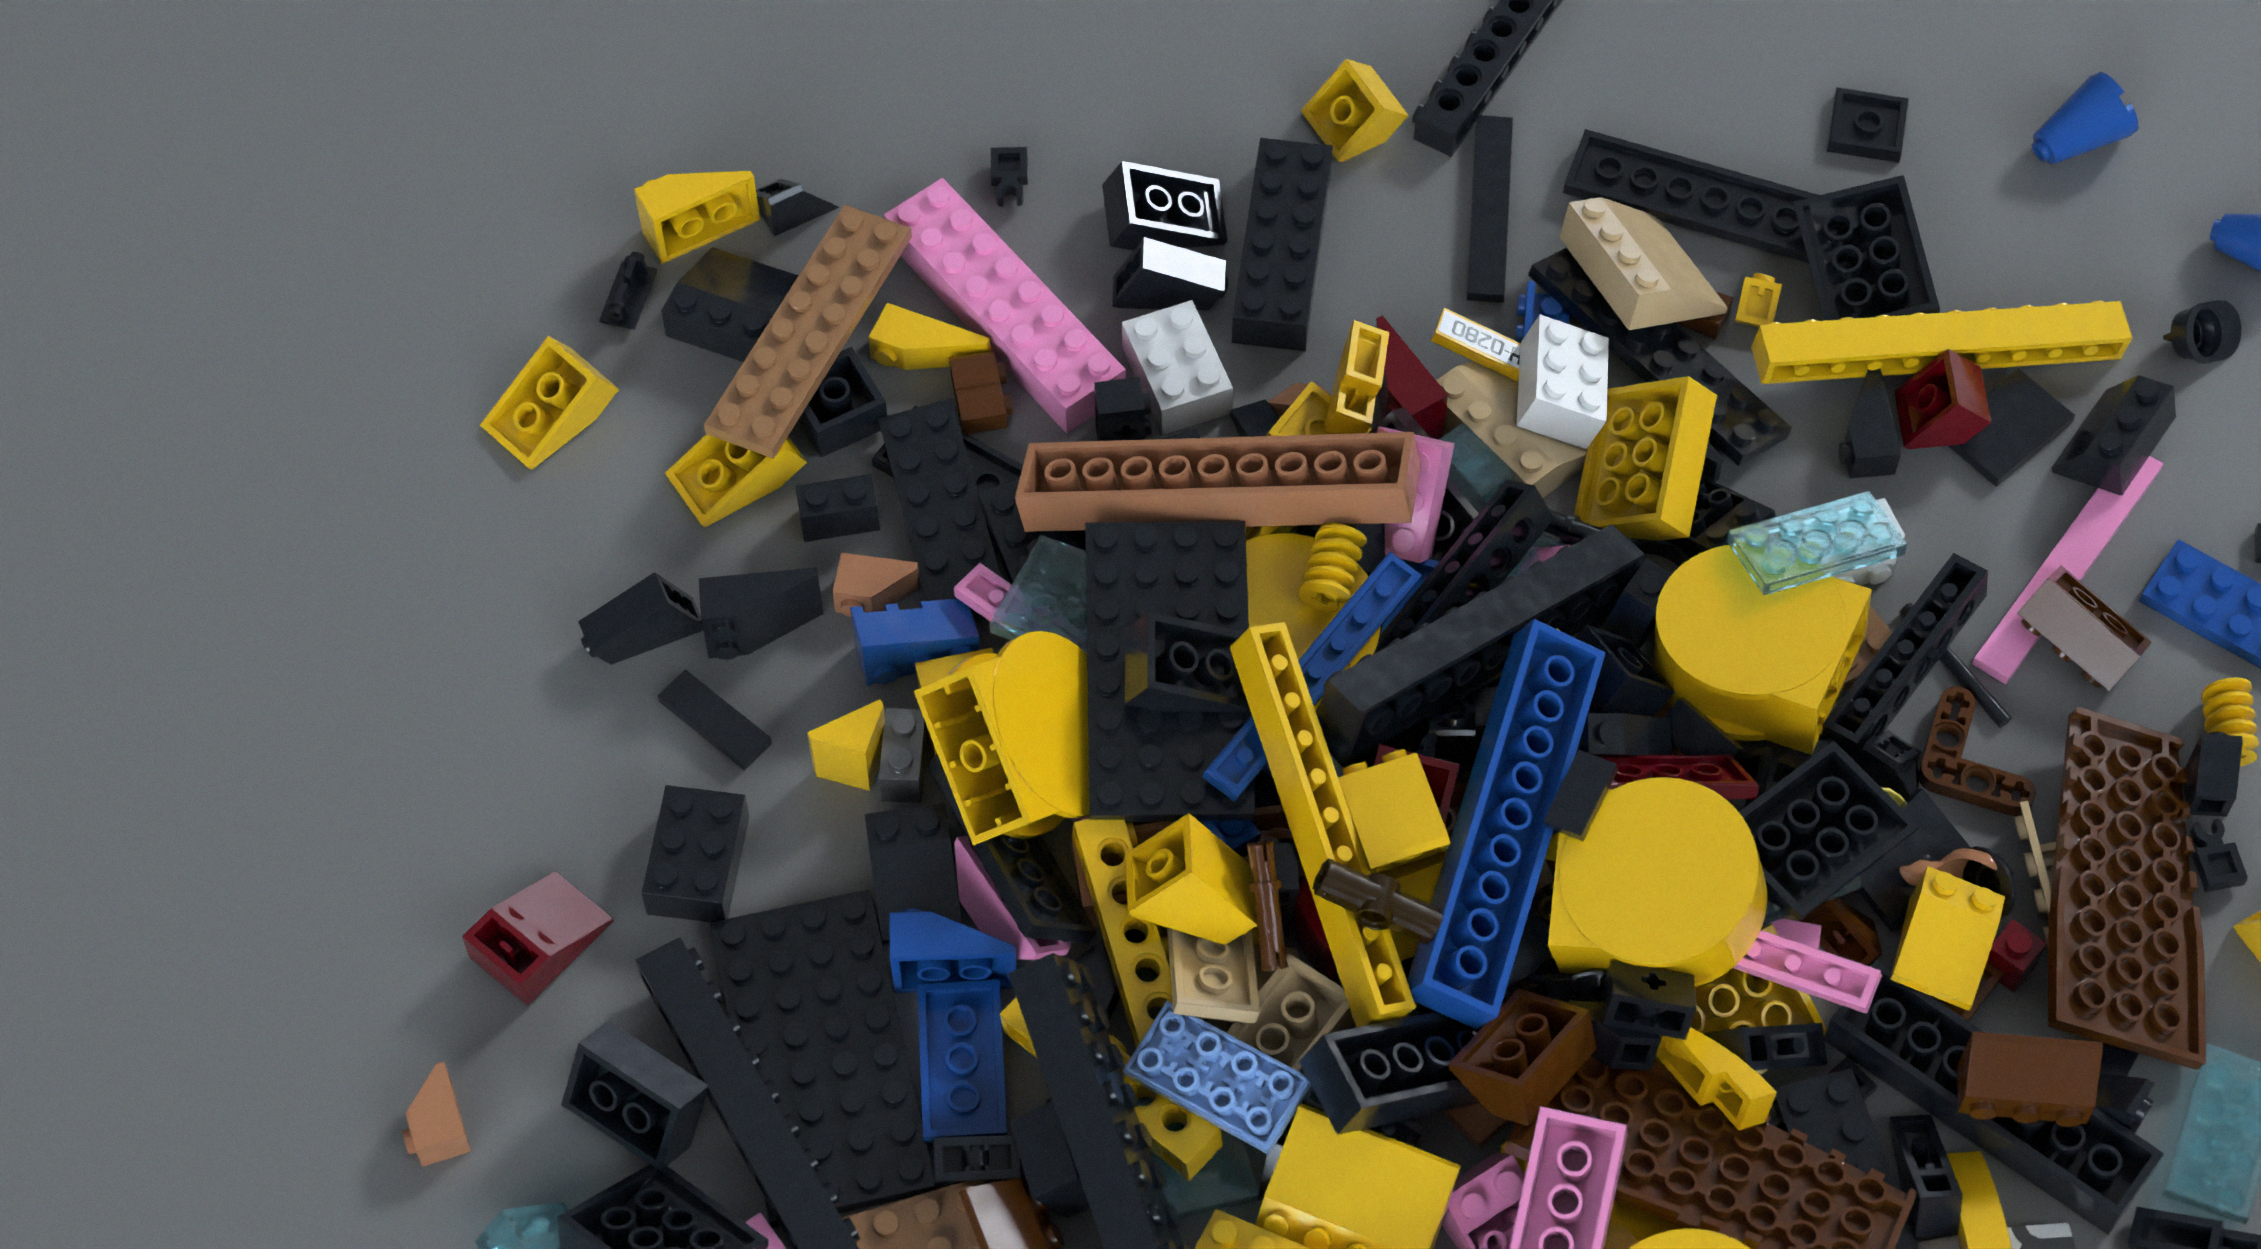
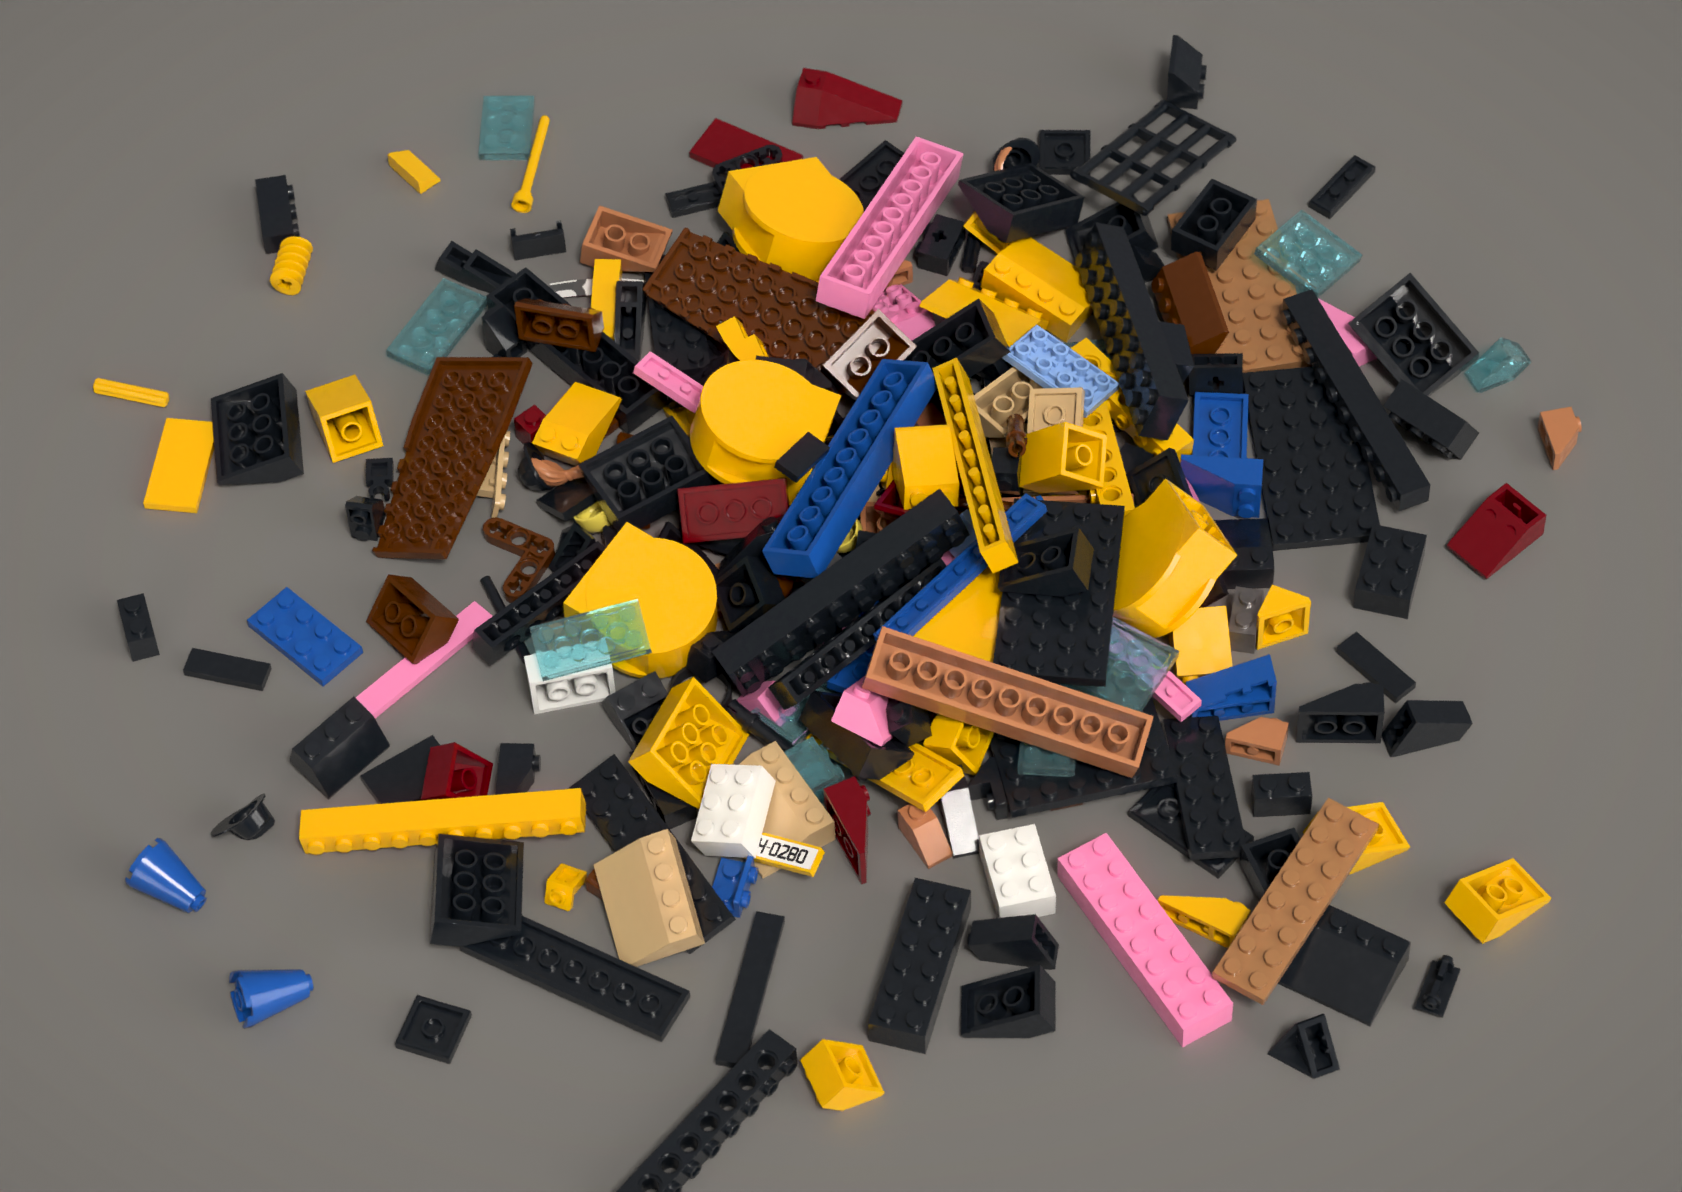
camera: 170 degrees left, 5 degrees down
yellow slope [634,171,760,264] -> none
reddish brown brick [949,351,1013,434] -> none
black plate [991,147,1028,207] -> none
black brick [1094,377,1152,441] -> none
yellow piece [1298,522,1367,612] -> none
dark brown piece [1312,858,1443,945] -> none
yellow slope [1325,320,1389,434] -> none
yellow piece [2201,677,2259,767] -> none

